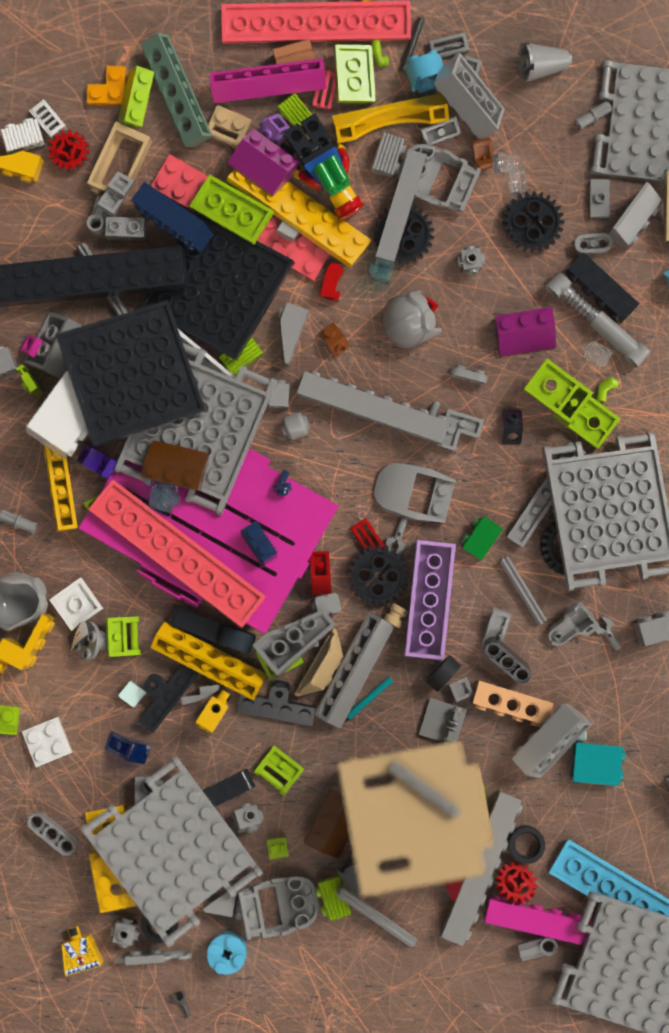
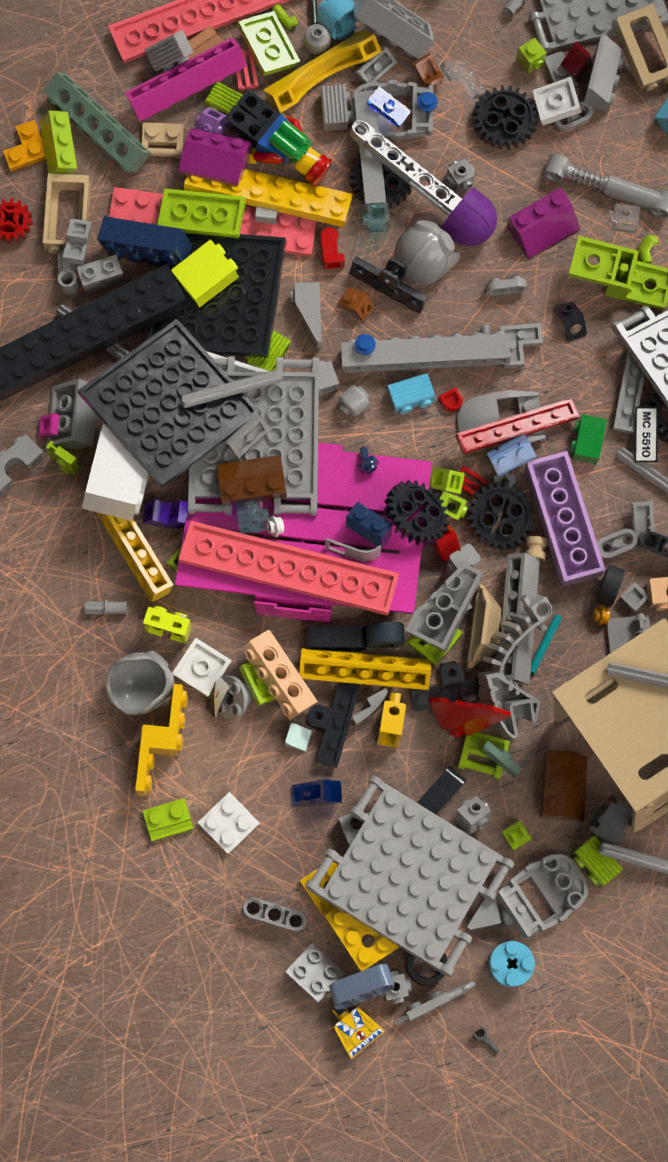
camera: 30 degrees left, 10 degrees down
black brick [566,252,640,323] -> none
none -> neon yellow piece [143,606,192,644]
none -> light grey brick [145,30,193,72]
none -> neon yellow brick [171,240,239,308]
none -> light grey axle [181,370,283,408]
none -> light grey plate [226,413,270,458]
none -> light nougat brick [242,630,318,720]
none -> white plate [266,516,284,537]
none -> light grey hinge [285,943,345,1003]
none -> light grey head [304,24,330,54]
none -> piece [325,538,381,562]
none -> sand blue beam [329,964,395,1009]
none -> black plate [349,256,428,314]
none -> piece [350,120,497,246]
none -> blue plate [355,334,376,355]
none -> clear blue plate [366,87,411,128]
none -> black gear [384,480,450,546]
none -> medium azure brick [387,373,435,414]
none -> blue plate [417,92,438,112]
none -> lime brick [429,467,465,494]
none -> red wedge [429,697,511,738]
none -> red tile [438,387,463,412]
none -> lime brick [438,491,468,520]
none -> tile [455,398,579,455]
none -> light grey piece [479,595,552,738]
none -> sand green plate [482,741,522,778]
none -> medium blue brick [486,434,536,476]
none -> lime brick [516,38,547,74]
none -> white plate [532,77,582,126]
none -> dark red slope [560,41,592,78]
none -> light orange plate [593,605,610,626]
none -> light grey plate [597,529,638,559]
none -> sticker [634,407,658,463]

